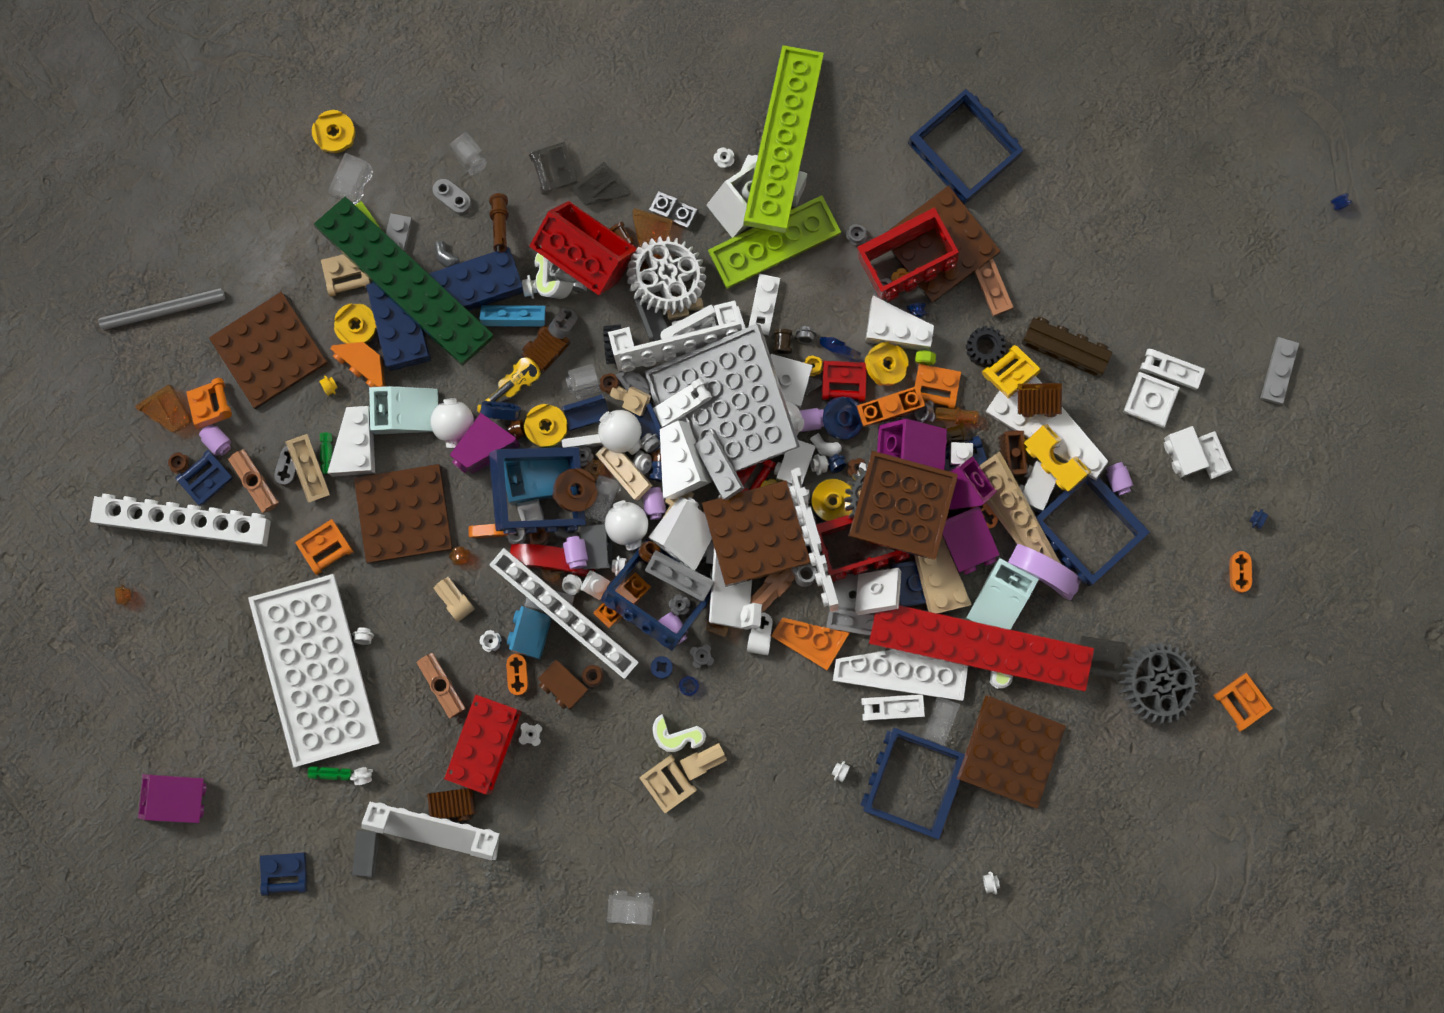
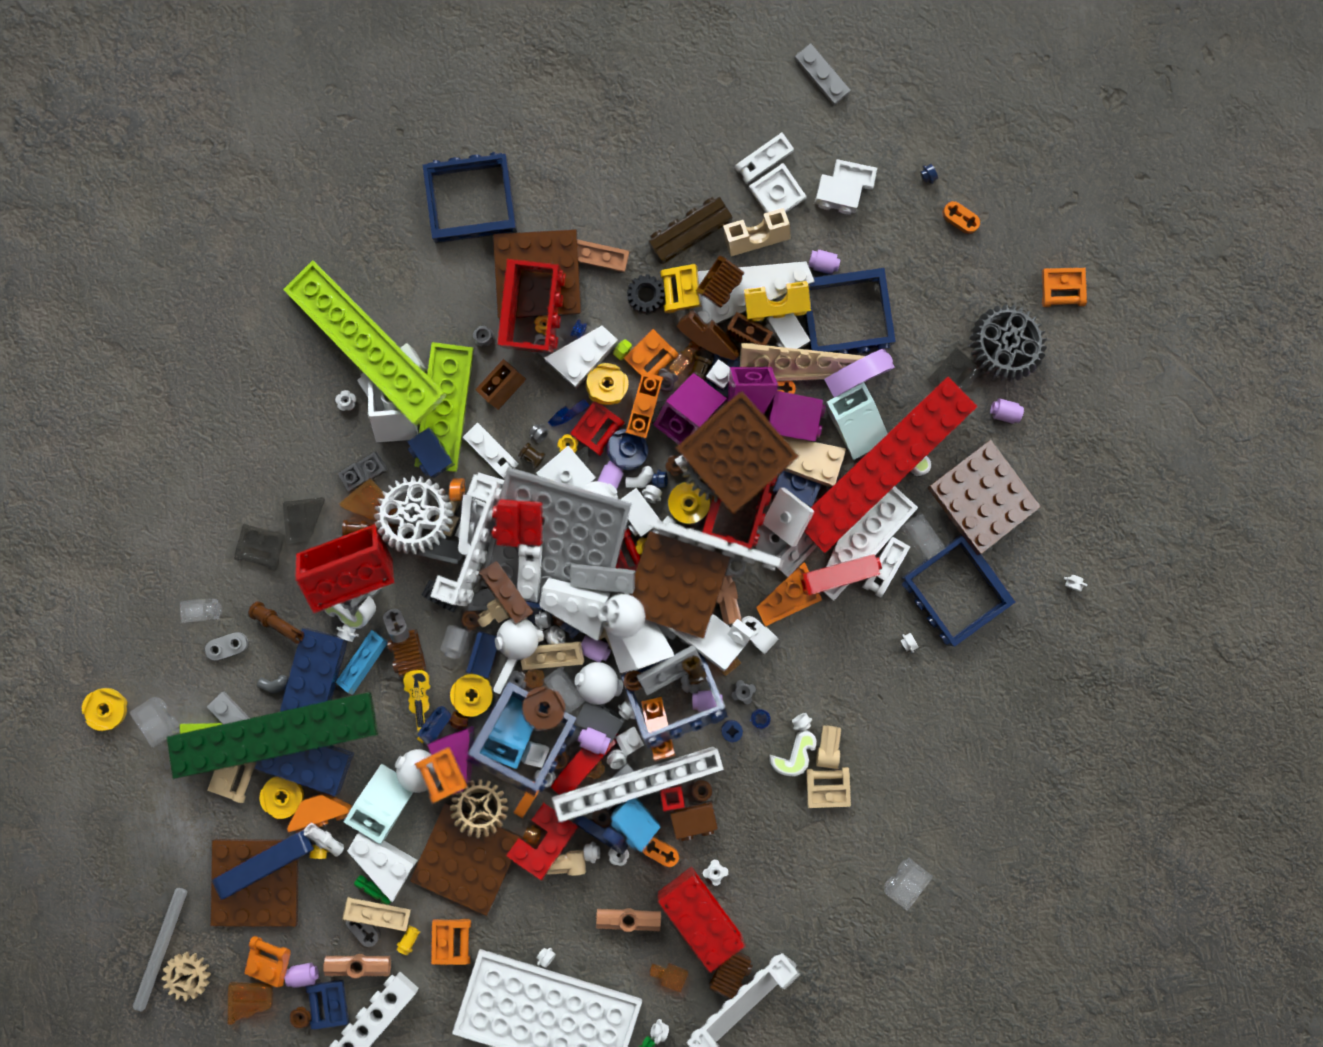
camera: 60 degrees left, 5 degrees up
none -> tan gear [162,952,211,1001]
none -> dark blue beam [212,830,314,900]
none -> white pin [304,823,344,857]
none -> yellow pin [397,926,420,955]
none -> dark blue brick [407,427,455,478]
none -> orange plate [414,747,468,803]
none -> orange beam [449,478,465,501]
none -> tan gear [450,779,508,838]
none -> reddish brown brick [475,359,526,410]
none -> reddish brown plate [478,561,533,625]
none -> red plate [492,499,543,547]
none -> red plate [506,803,579,881]
none -> dark blue beam [572,815,629,855]
none -> white plate [584,842,600,863]
none -> reddish brown plate [592,808,613,828]
none -> white brick [598,594,645,638]
none -> clear orange plate [649,963,689,993]
none -> red brick [660,783,685,811]
none -> reddish brown slope [677,309,740,360]
none -> dark brown bush [682,656,707,685]
none -> tan arch [723,208,791,256]
none -> white plate [792,713,812,732]
none -> slope [799,554,882,595]
none -> lavender brick [990,398,1024,424]

